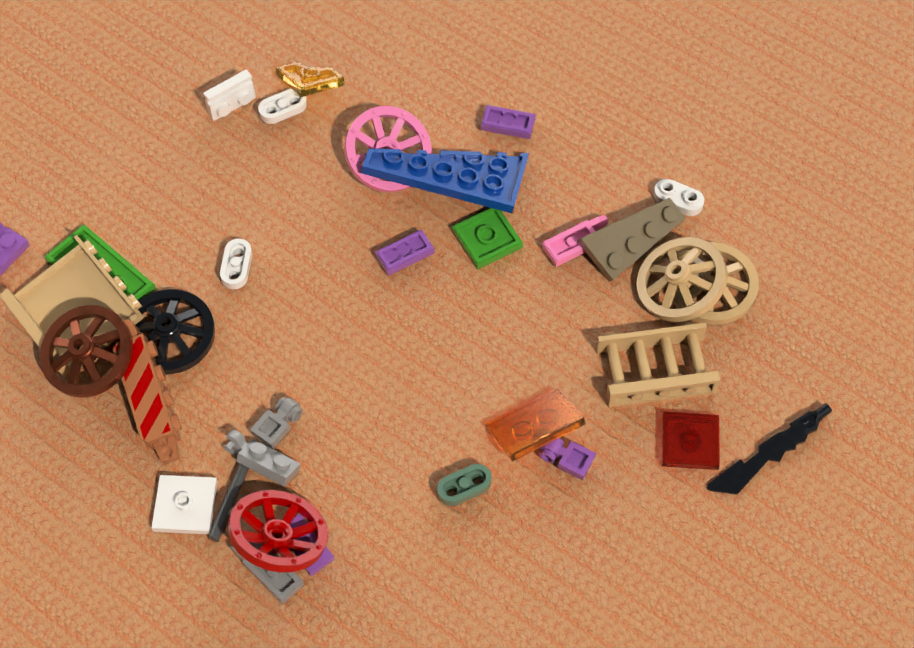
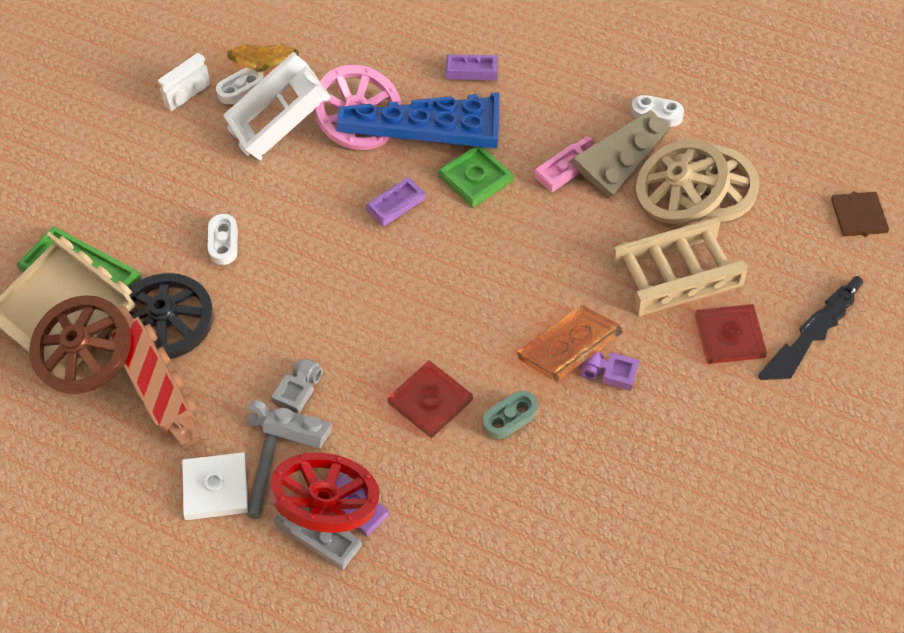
camera: 10 degrees left, 5 degrees down
none -> white door [223,52,331,160]
none -> clear red plate [387,360,473,439]
none -> reddish brown piece [831,191,889,237]

